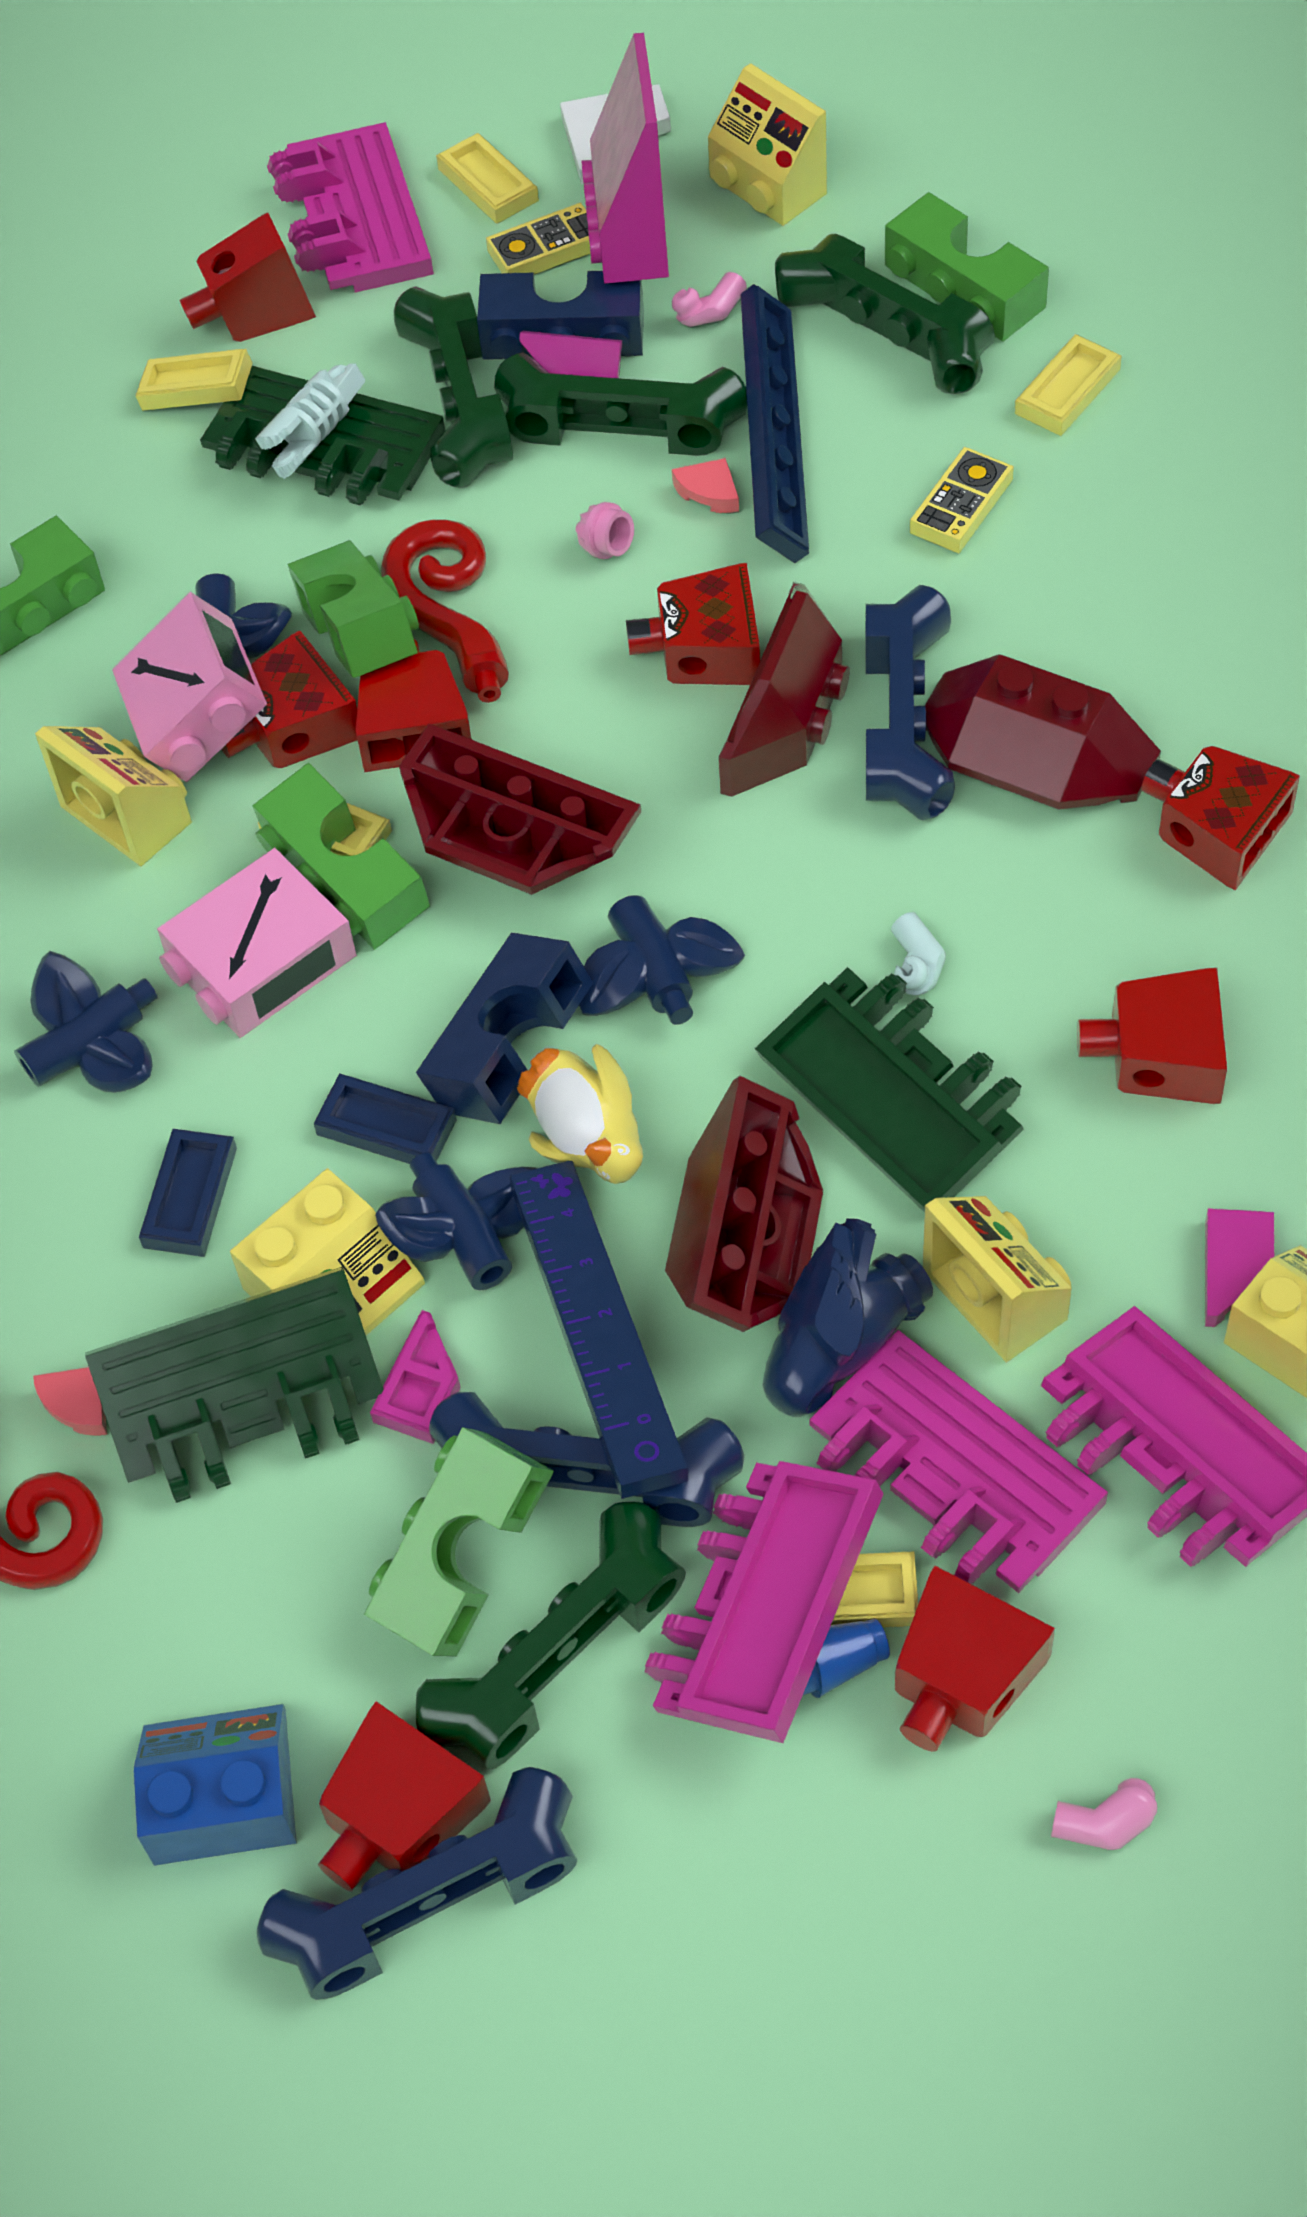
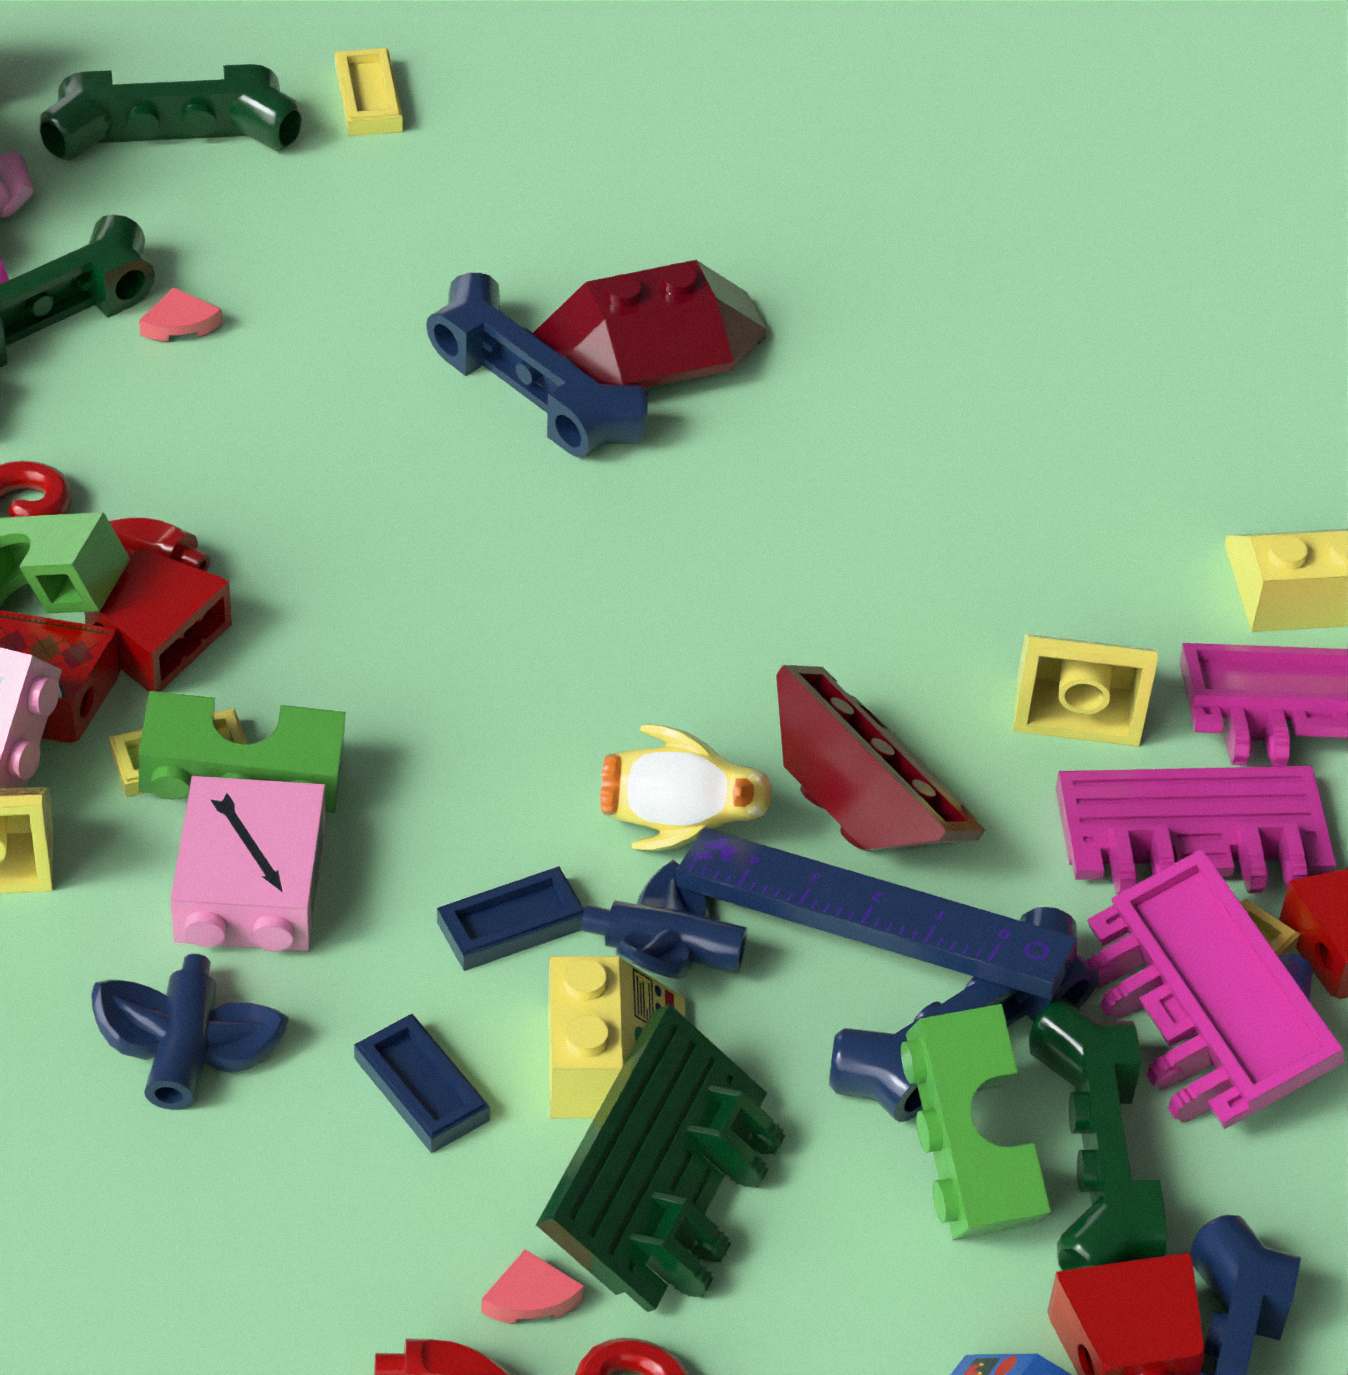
camera: 55 degrees left, 10 degrees down
dark pink tile [370,1310,461,1444] -> none
dark red wedge [399,723,641,895] -> none
dark blue arch [416,932,594,1124] -> none
bright pink plate [575,502,634,559] -> none
dark blue plant [579,895,745,1025] -> none
red torso [626,563,760,685] -> none
dark red wedge [718,582,850,797] -> none
dark blue tile [740,284,809,563] -> none
dark green hinge [755,967,1024,1212] -> none
dark blue animal [762,1218,933,1417] -> none
bright green arch [885,192,1049,342] -> none
light aqua arm [891,912,946,995] -> none
tile [910,446,1014,554] -> none
red torso [1077,968,1227,1104] -> none
red torso [1141,746,1300,890] -> none
dark pink tile [1205,1208,1274,1327] -> none

